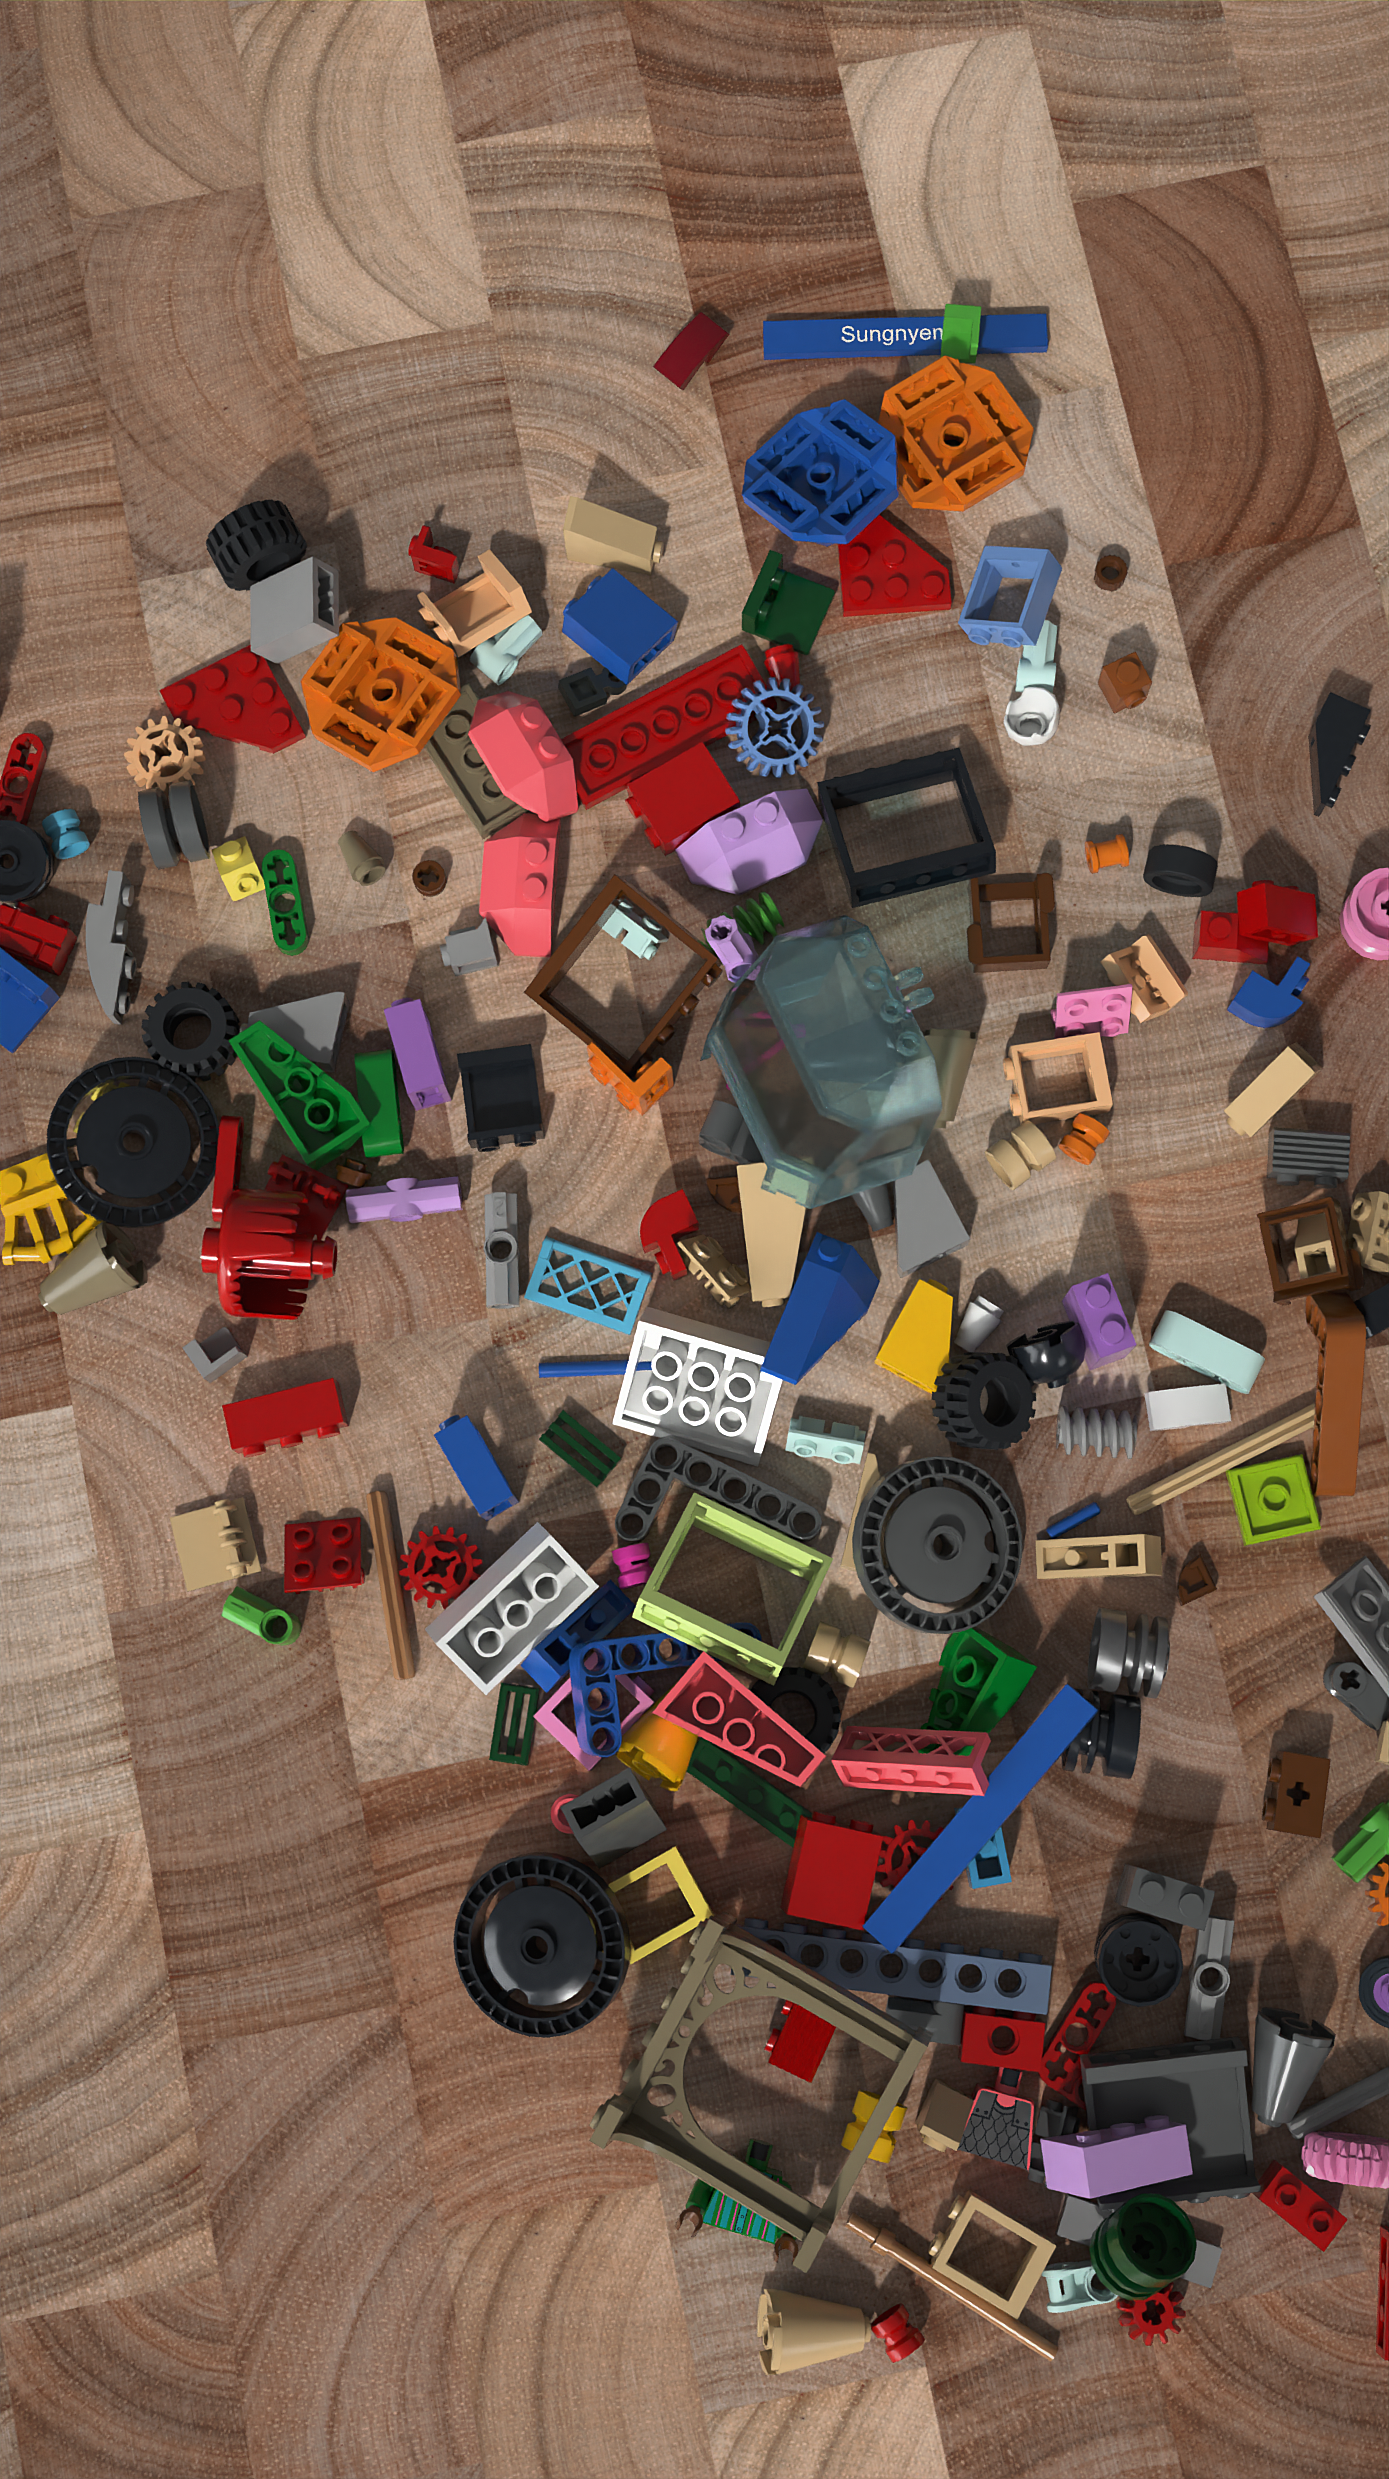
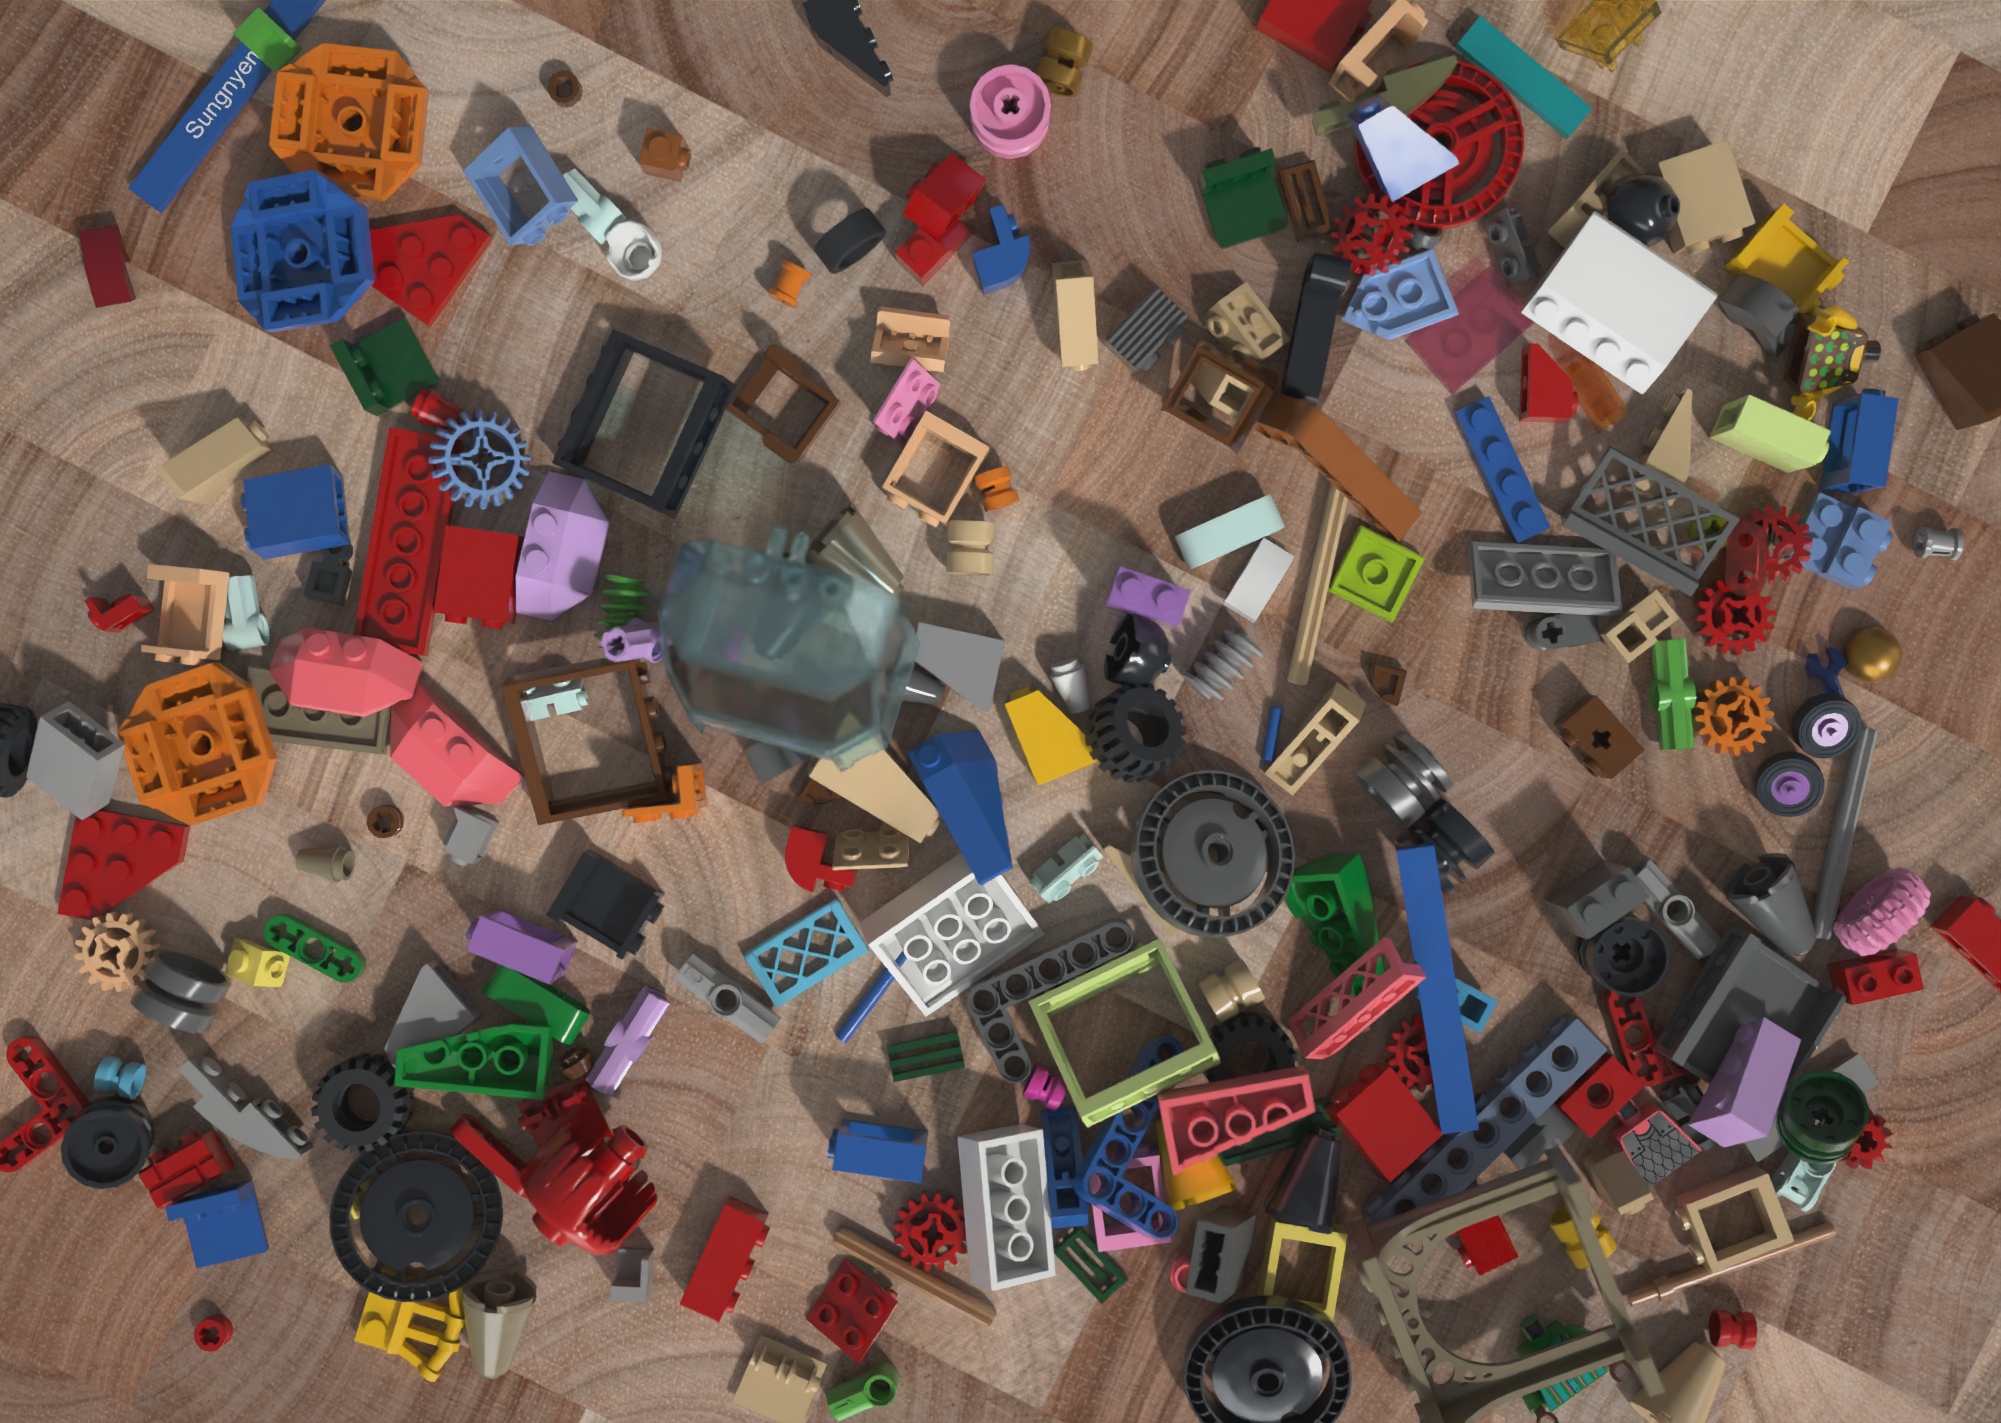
camera: 60 degrees left, 10 degrees up
none -> black cone [1263,1125,1342,1234]

